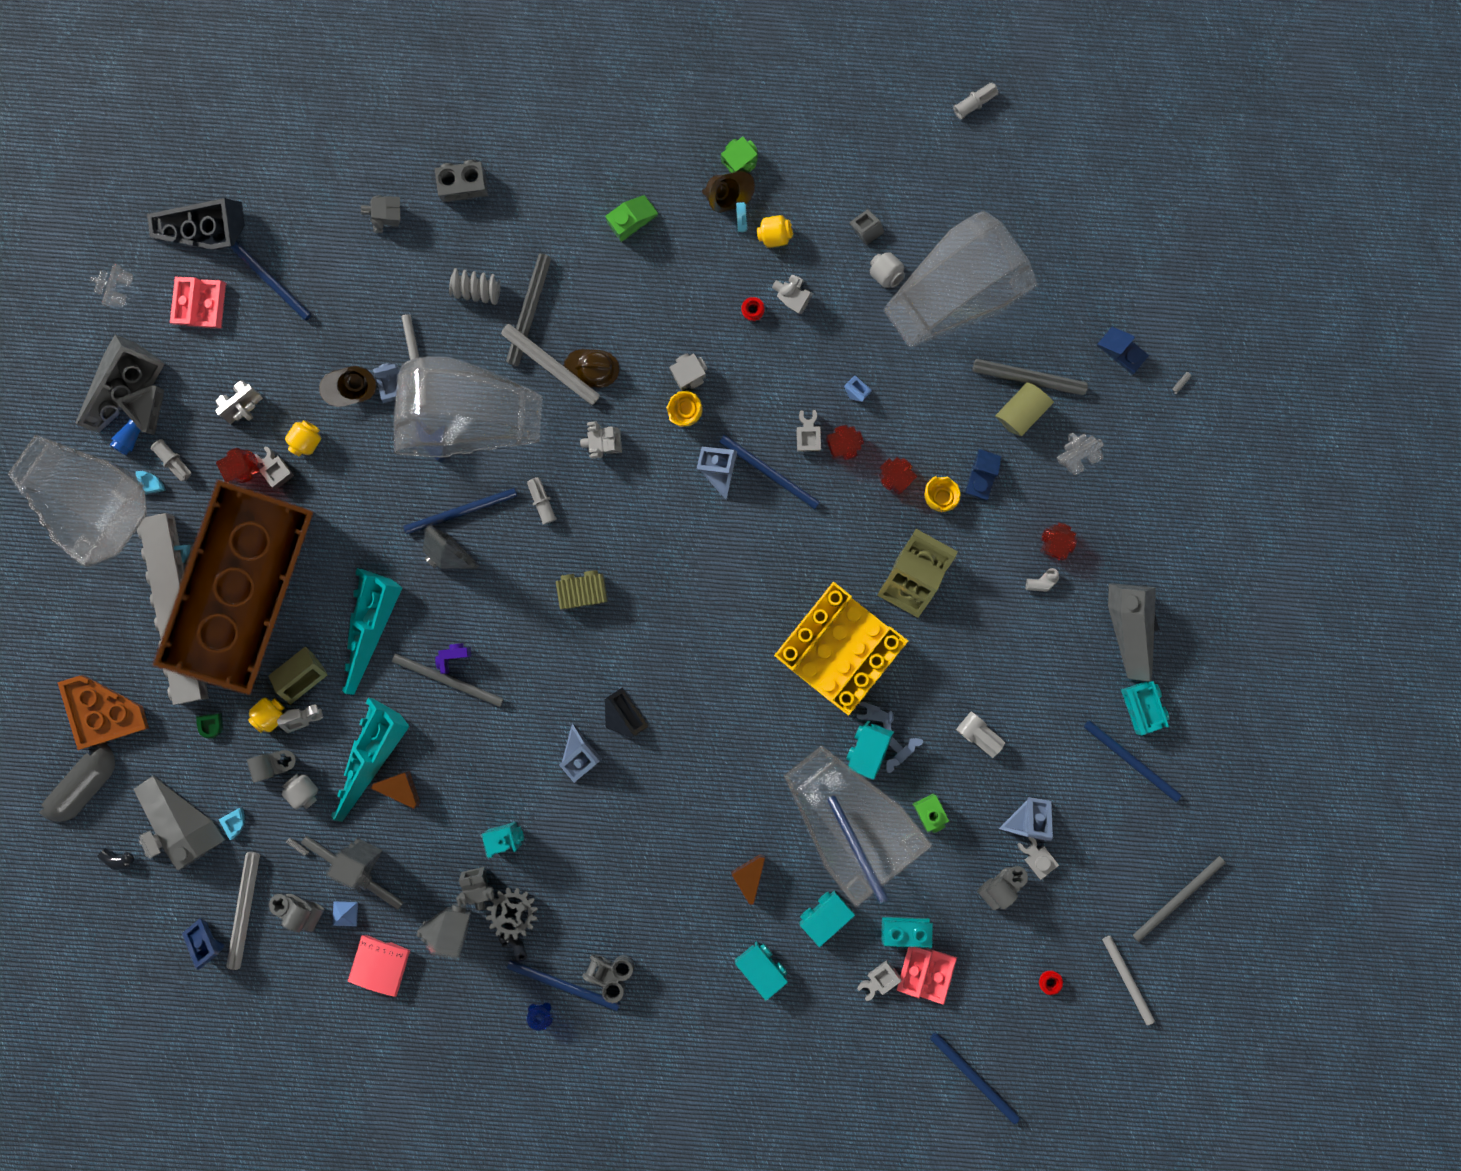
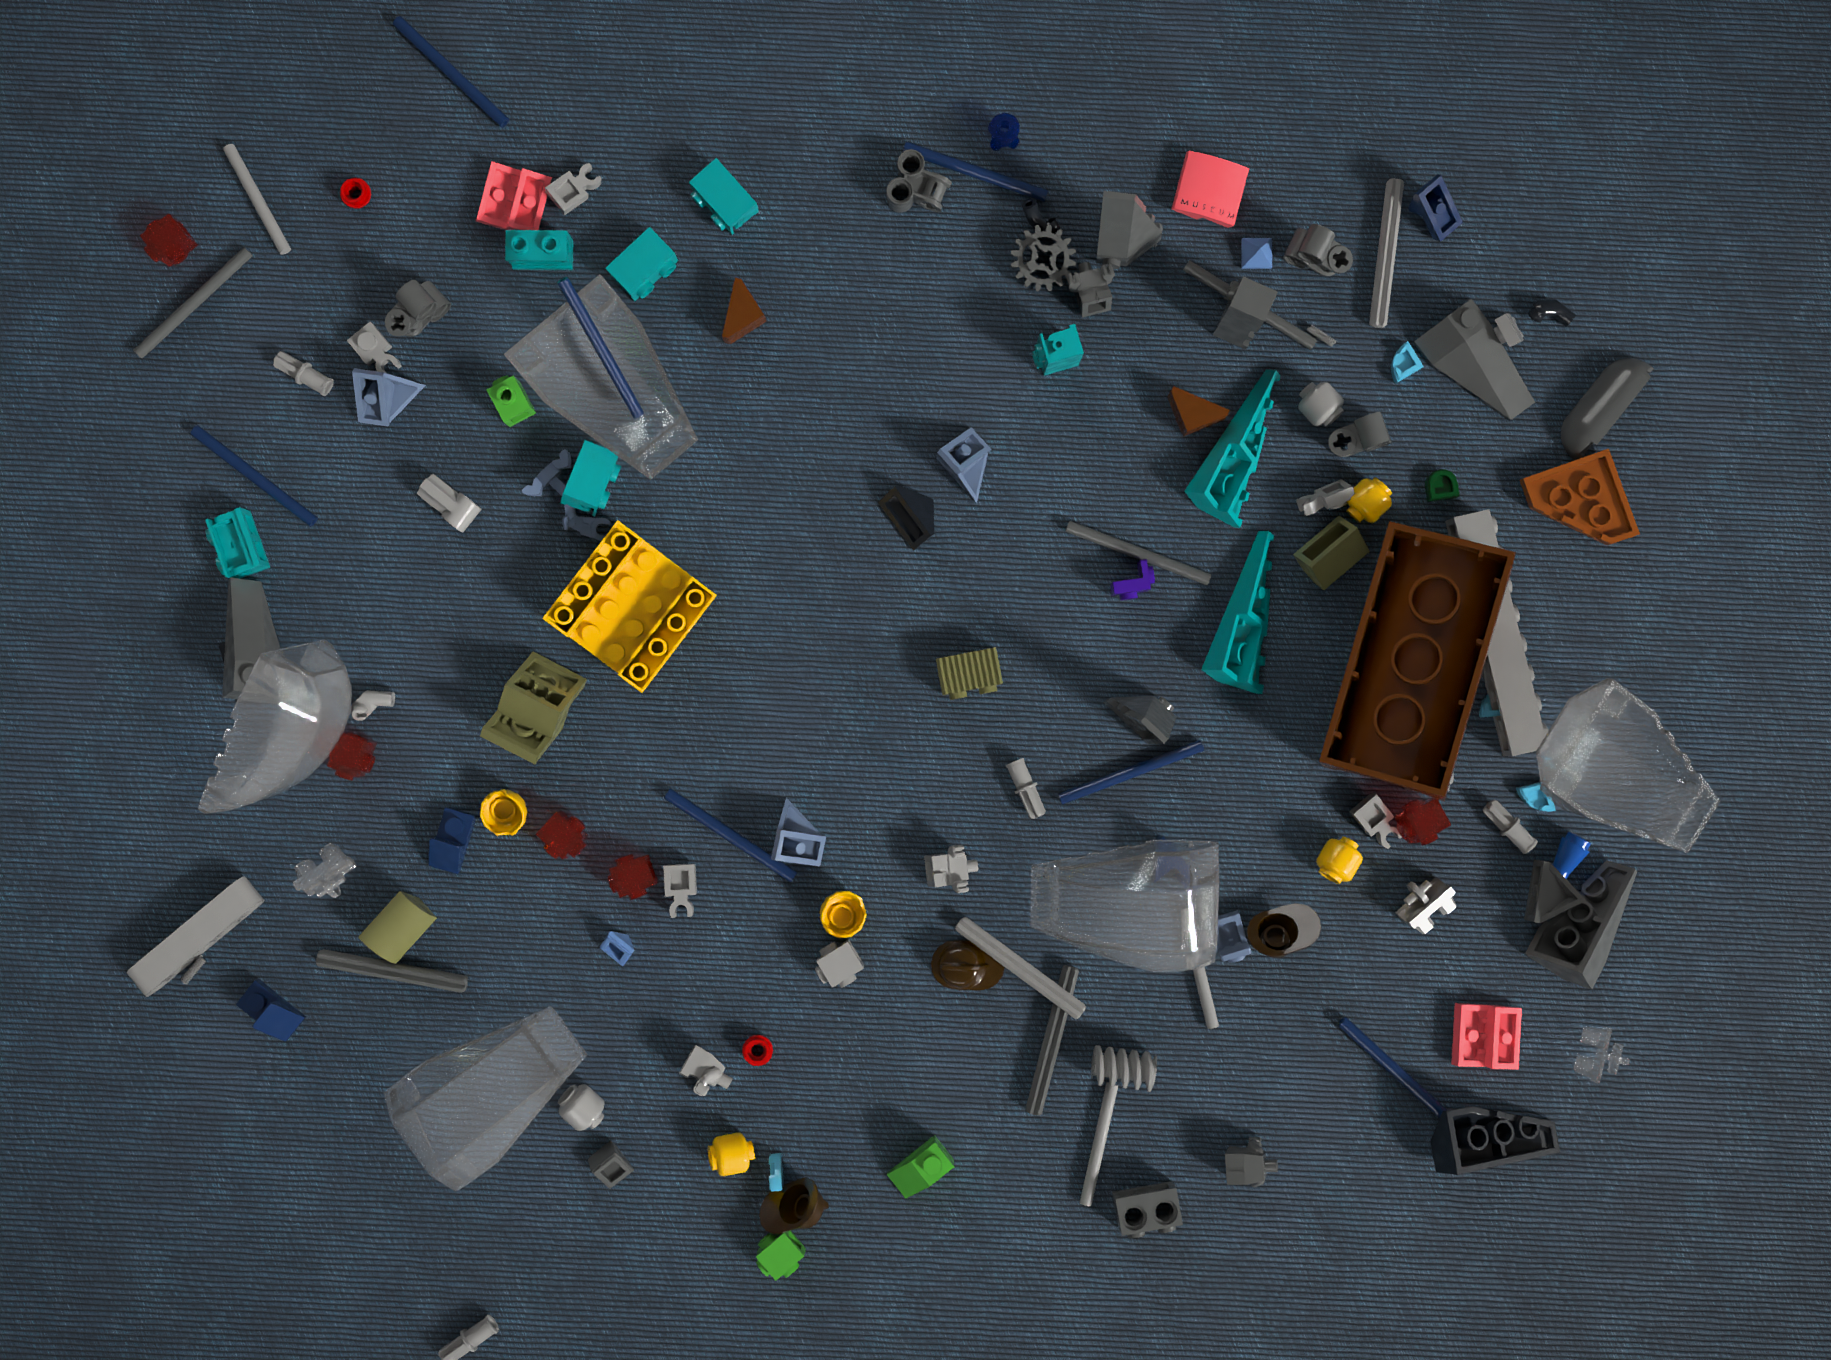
camera: 175 degrees right, 0 degrees up
none -> light grey beam [126,876,265,997]
none -> clear red brick [140,213,198,267]
none -> clear windscreen [198,640,352,814]
none -> light grey axle [273,351,334,396]
none -> light grey bar [1079,1082,1119,1206]

